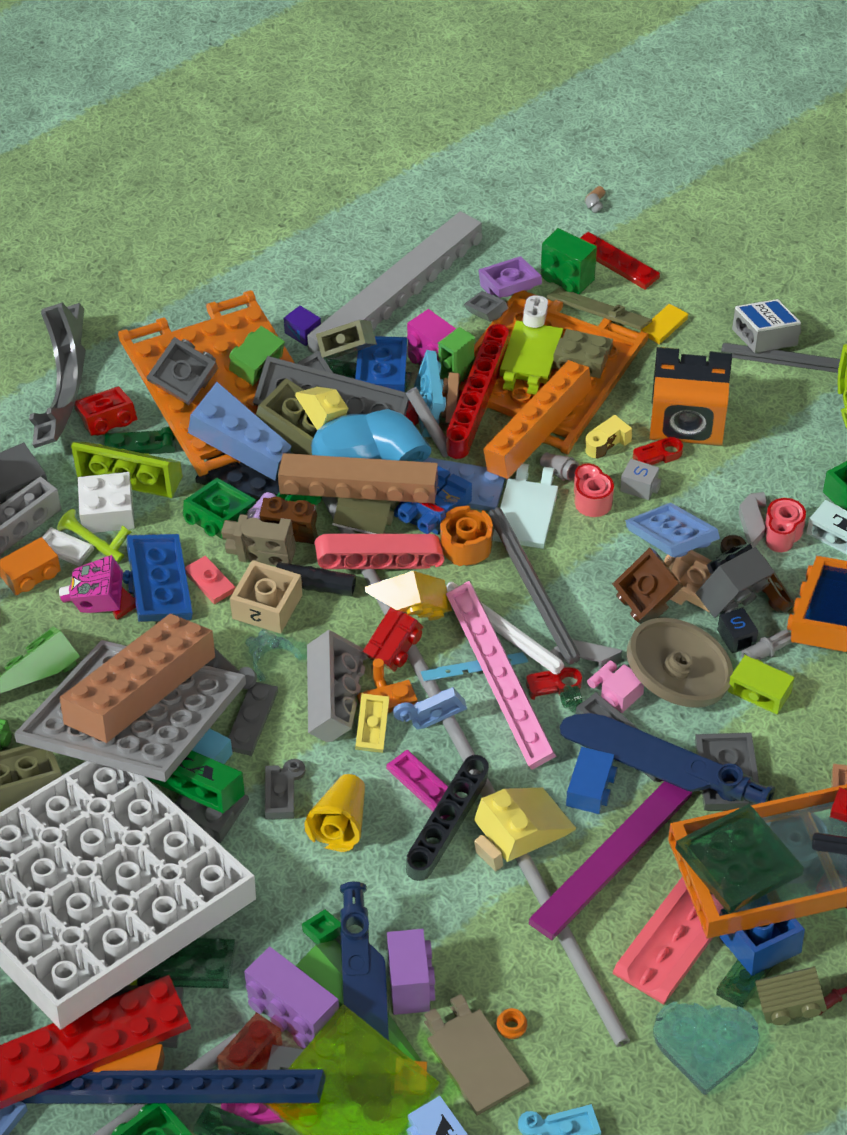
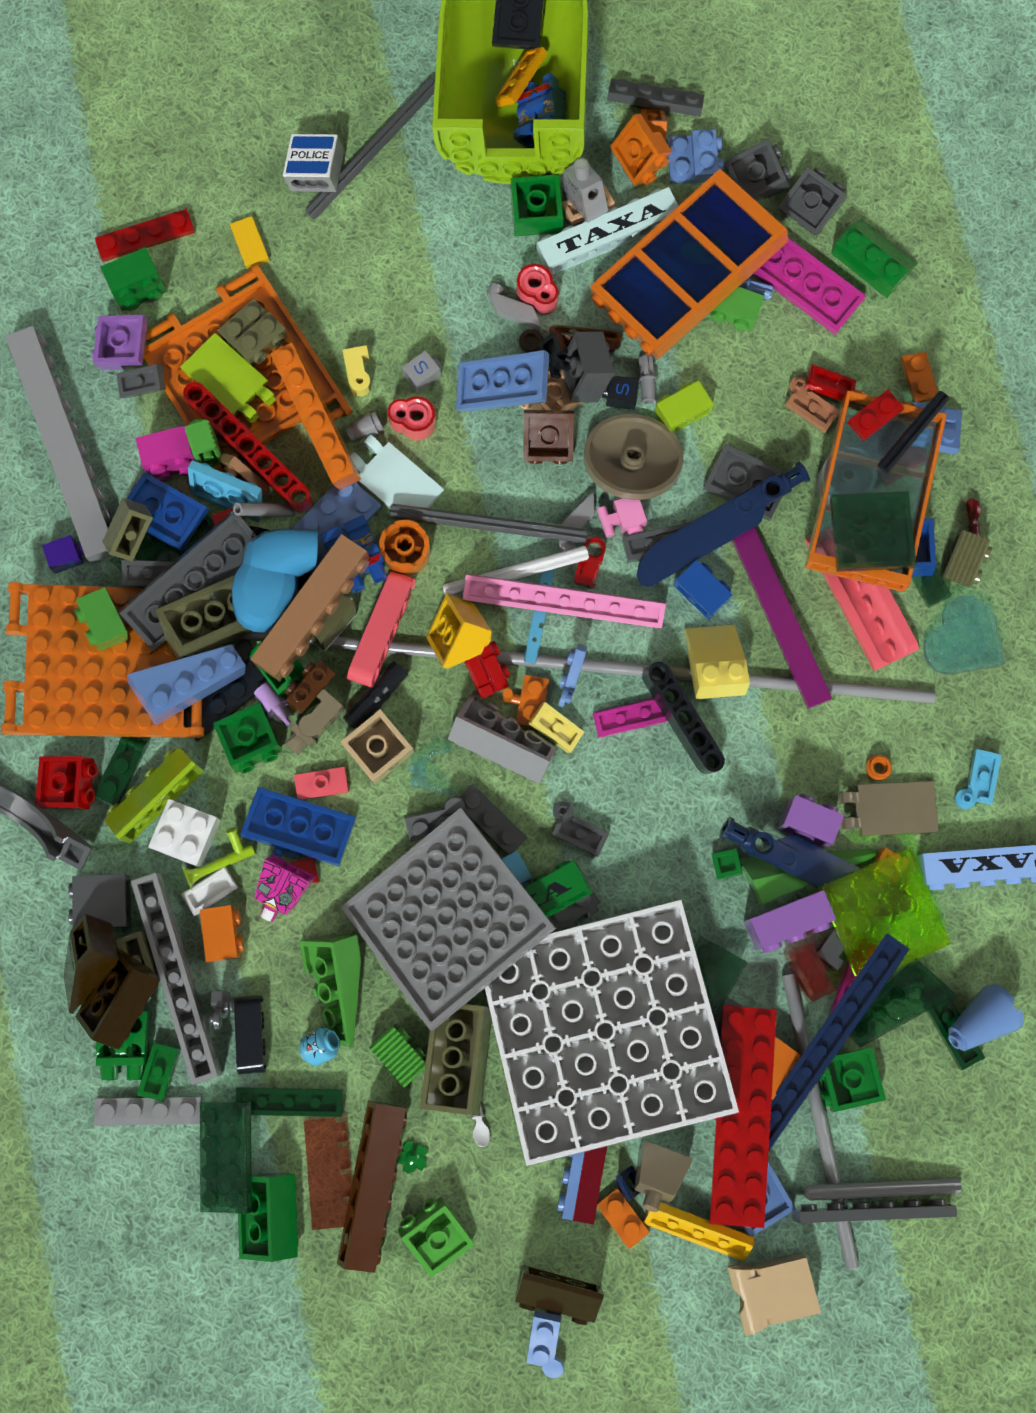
camera: 65 degrees left, 30 degrees up
nougat brick [60,614,215,743] -> none
dark grey plate [146,337,218,405] -> none
light yellow slope [295,387,349,430] -> none
yellow cone [304,774,365,852] -> none
tan tile [474,835,503,872] -> none
white beam [523,296,548,328] -> none
olive piece [547,288,652,330] -> none
clear green plate [560,684,583,712] -> none
light grey arm [585,186,606,213] -> none
red piece [633,437,683,465] -> none
piece [649,347,732,446] -> none

